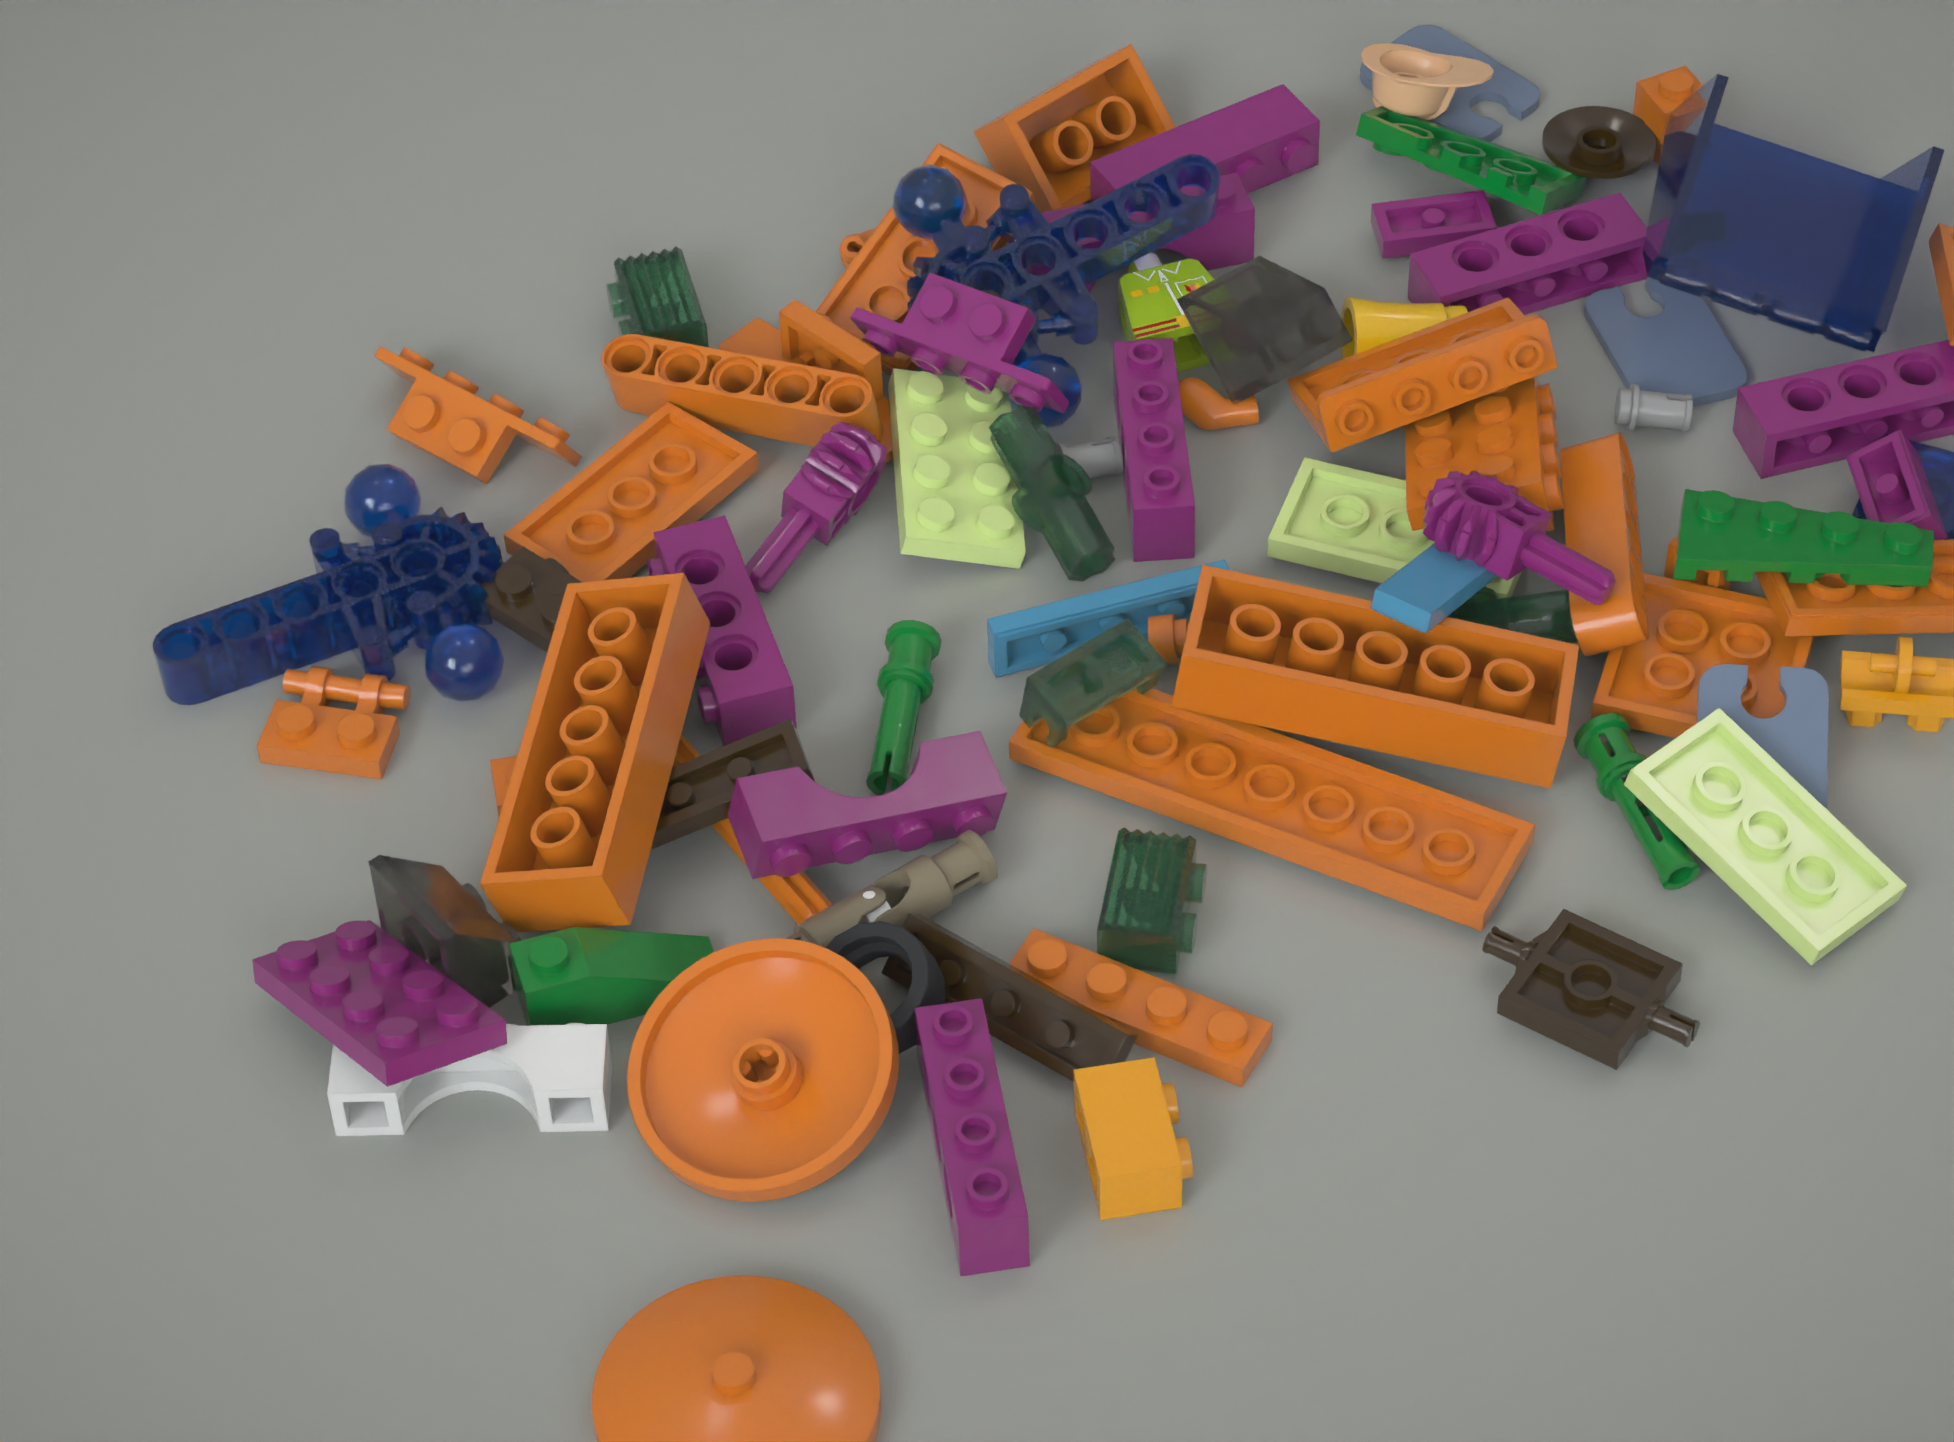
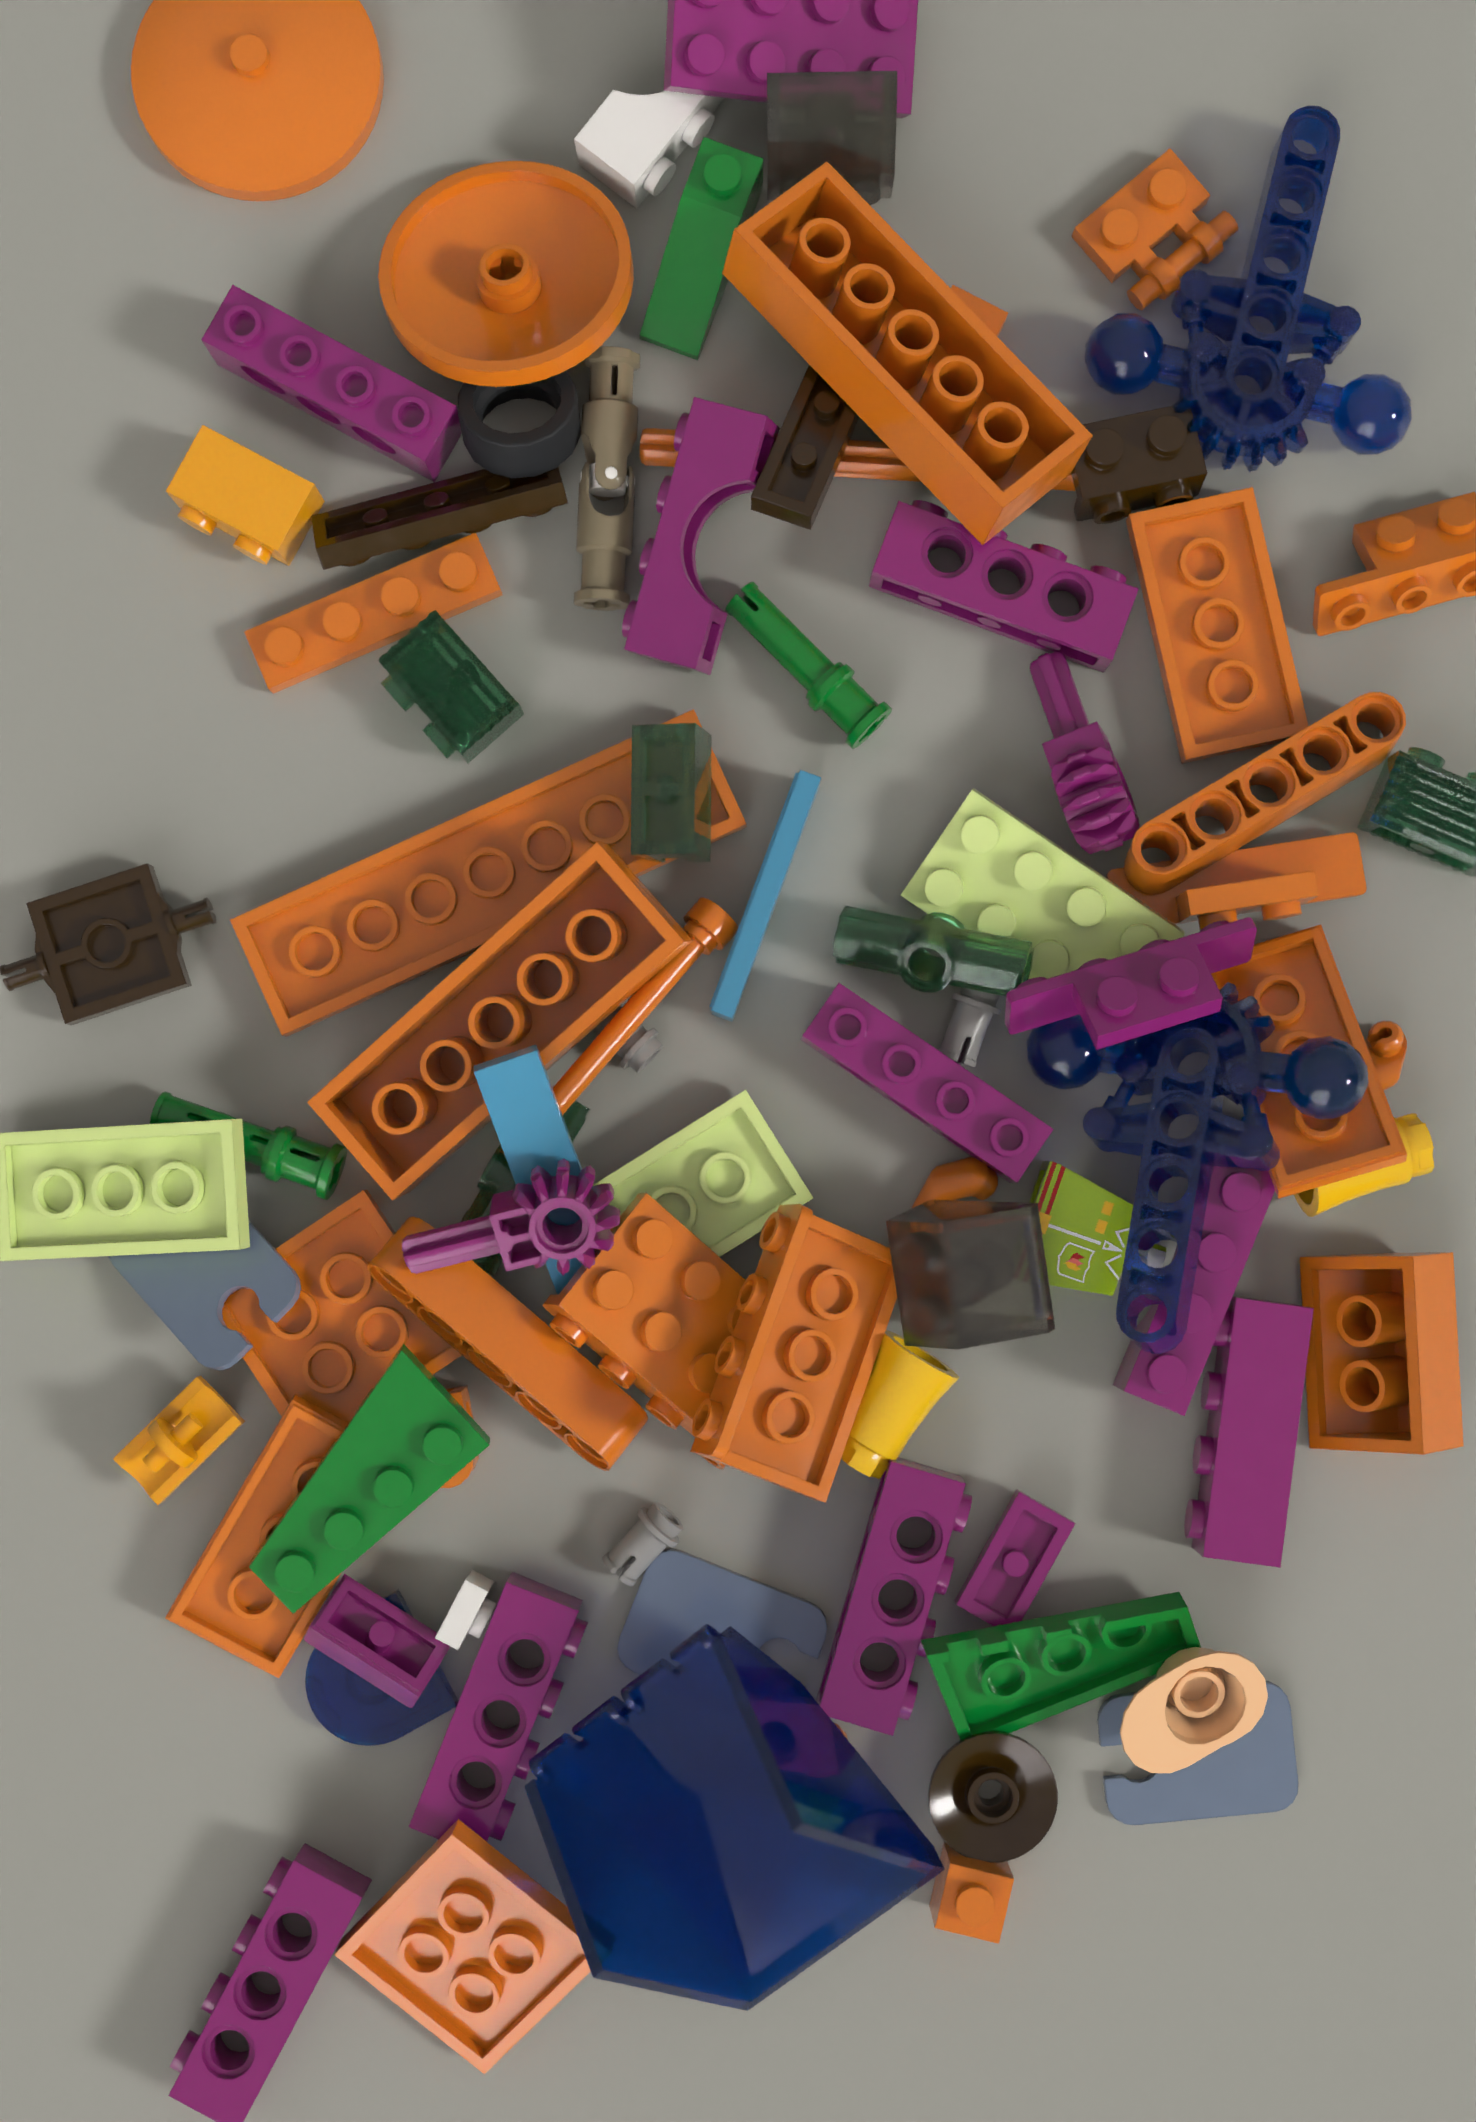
camera: 130 degrees right, 40 degrees up
none -> white plate [435,1570,497,1650]

